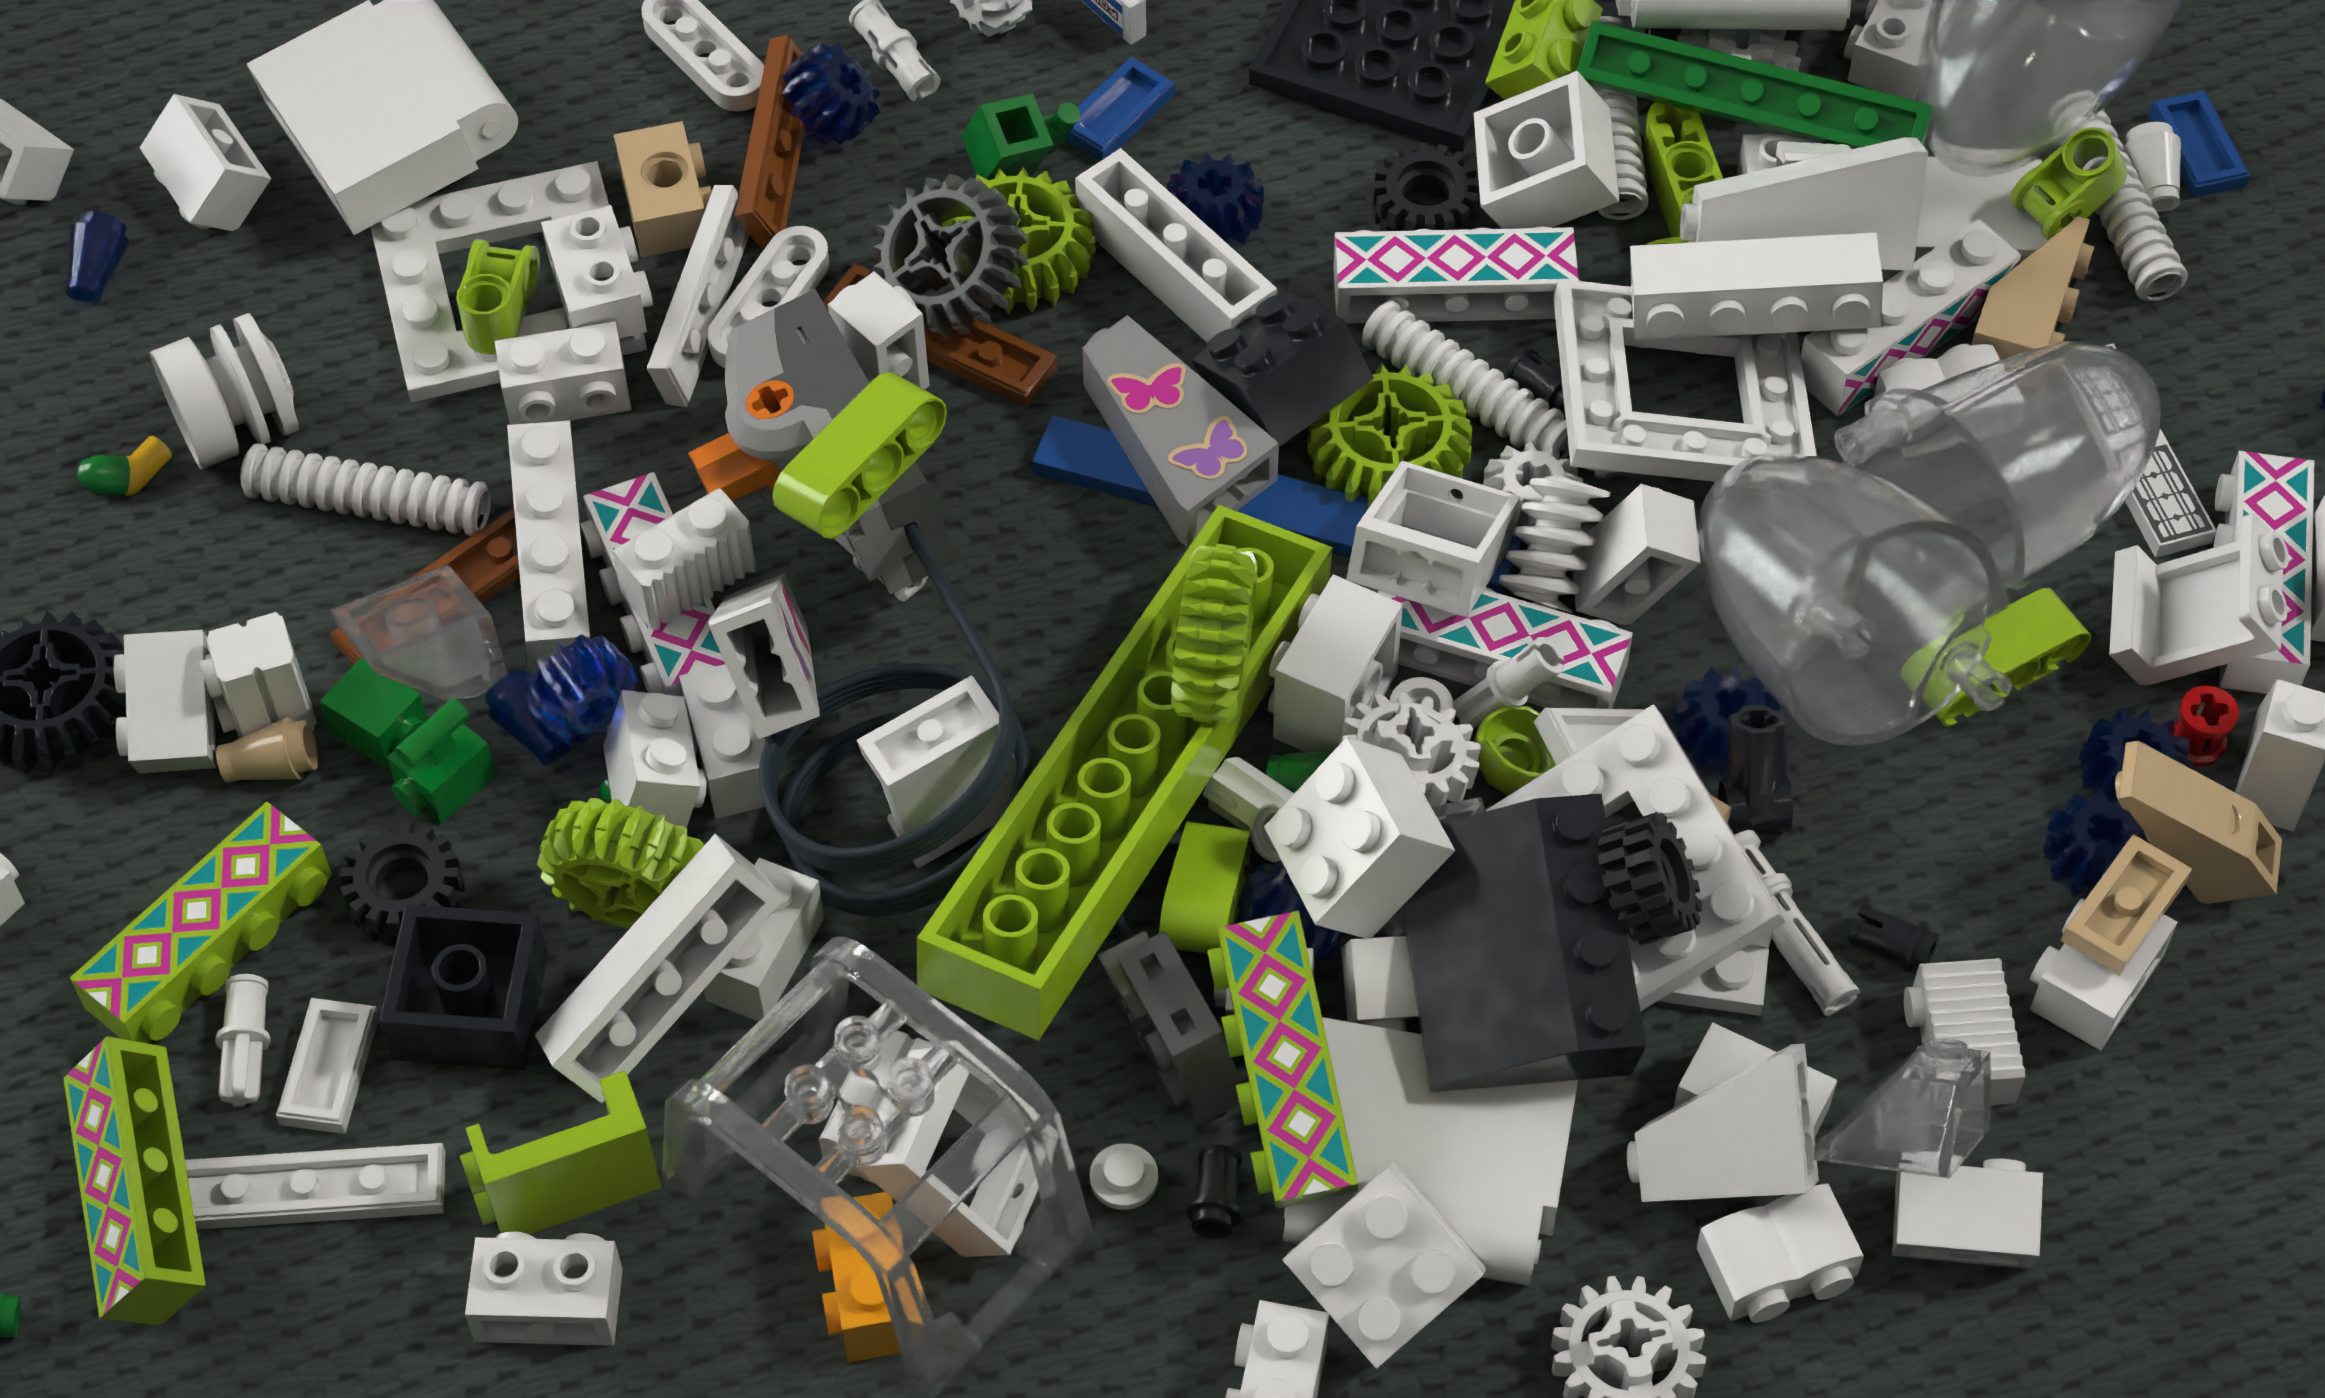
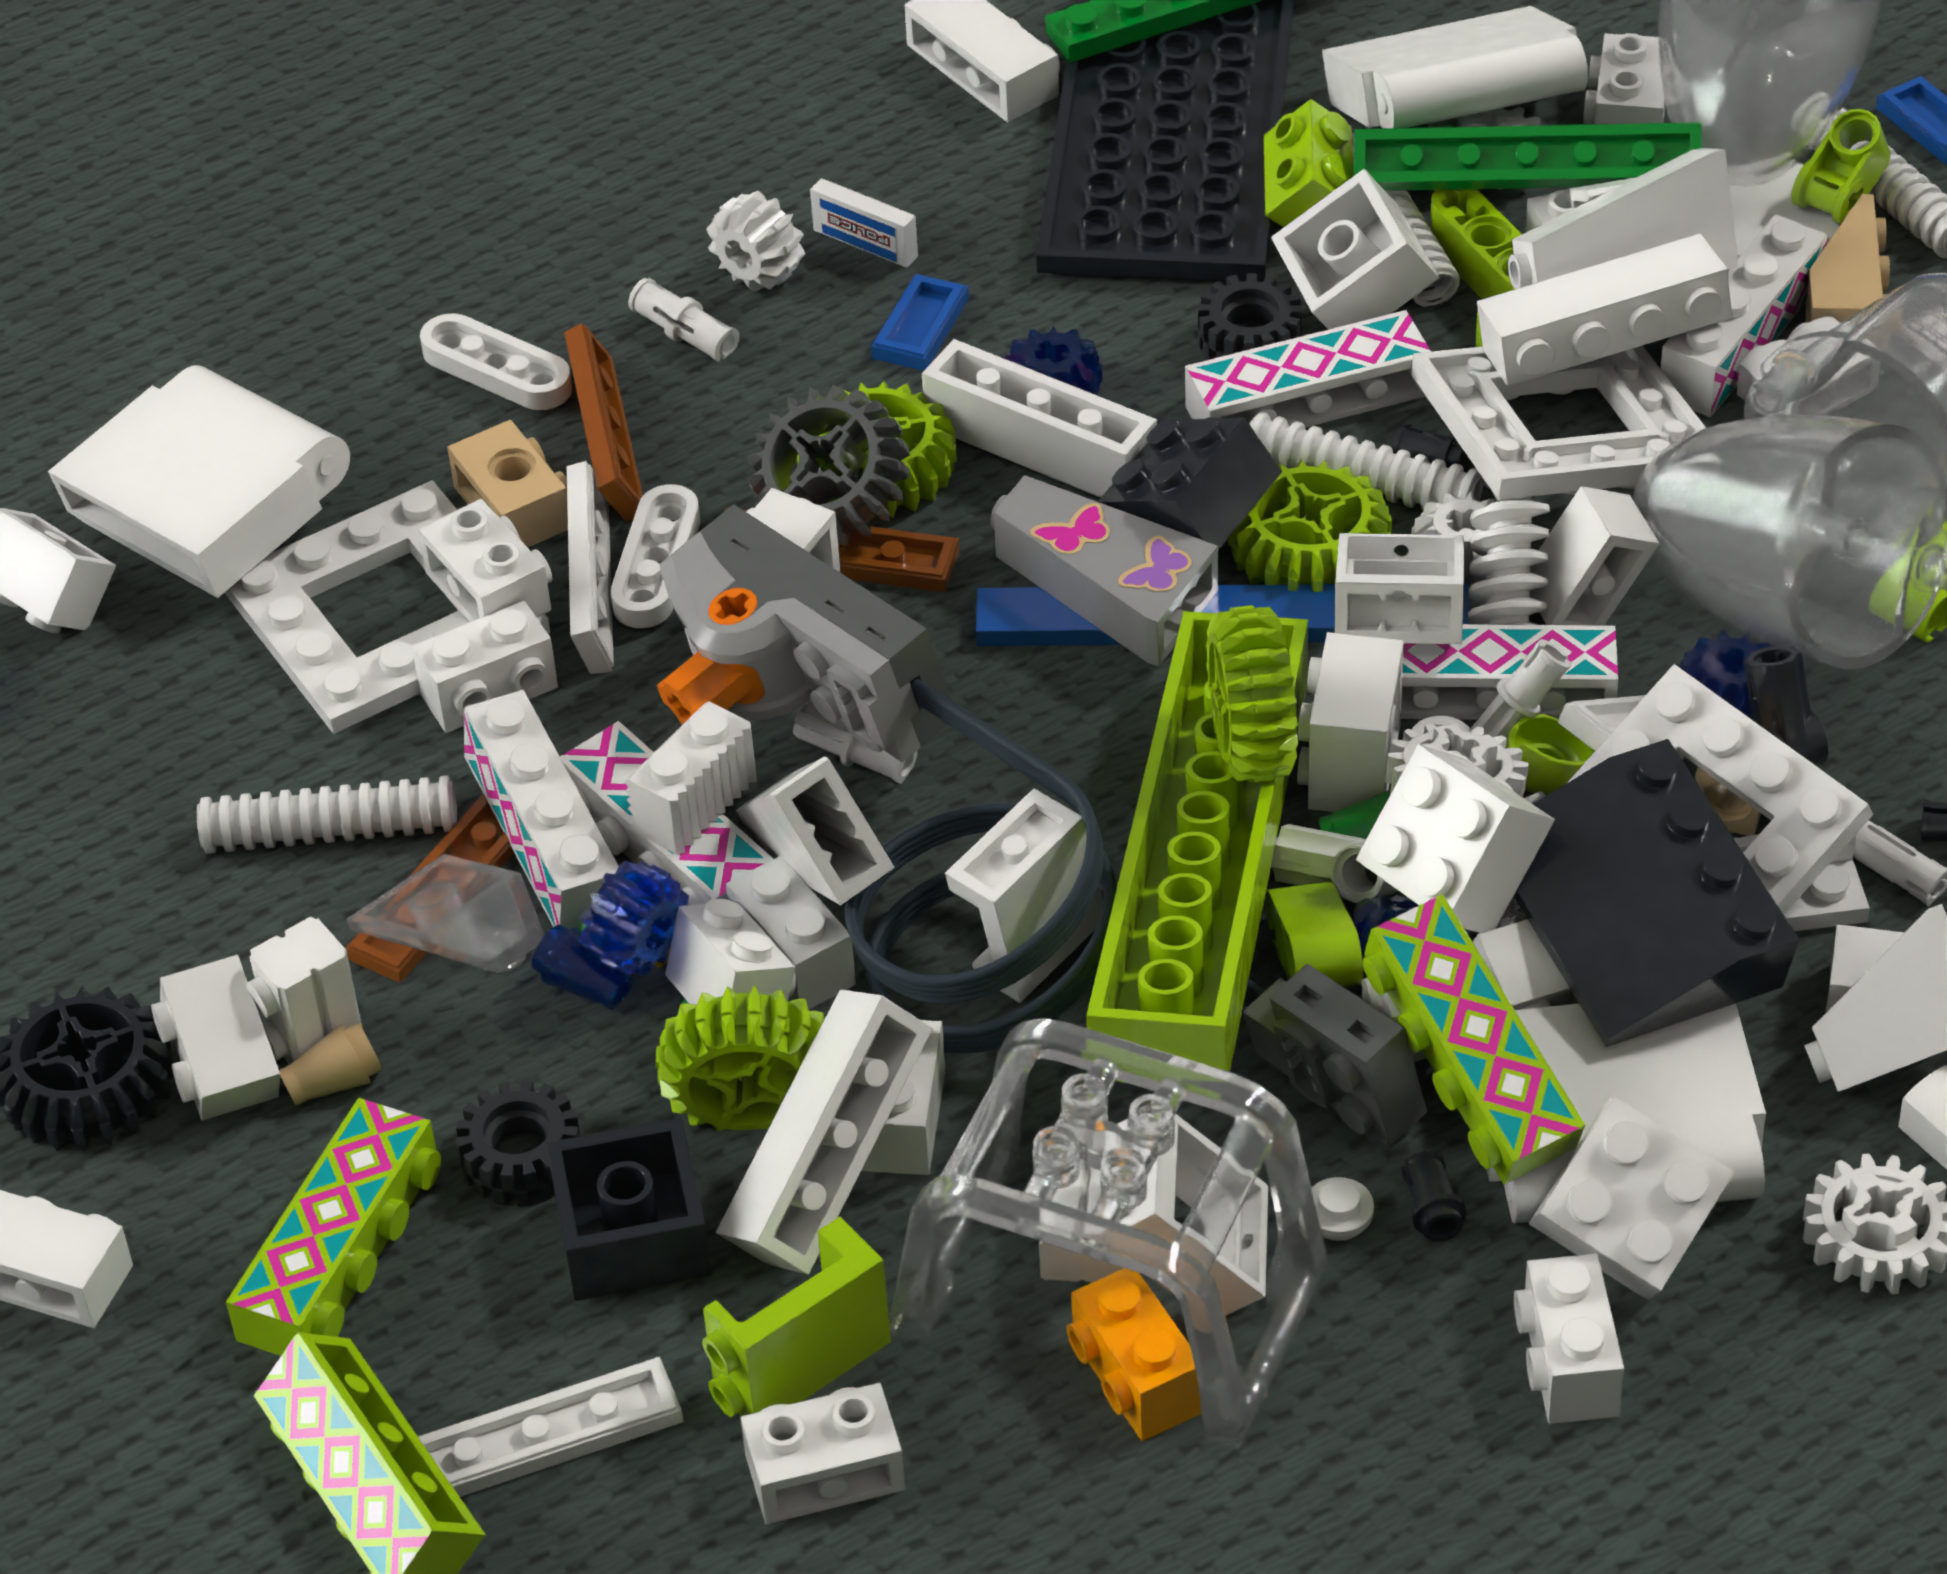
camera: 15 degrees left, 10 degrees down
arm [77,436,172,496] -> none
white wheel [149,313,299,470] -> none
white axle [215,974,271,1107] -> none
white tile [276,998,379,1134] -> none
green brick [320,657,428,770] -> none
green brick [387,698,497,825] -> none
lime piece [456,239,540,354] -> none
lime beam [772,372,947,539] -> none
clear blue gear [781,43,880,145] -> none
green brick [961,93,1080,181] -> none
black tyre [1598,812,1702,945] -> none
white cone [2124,122,2181,212] -> none

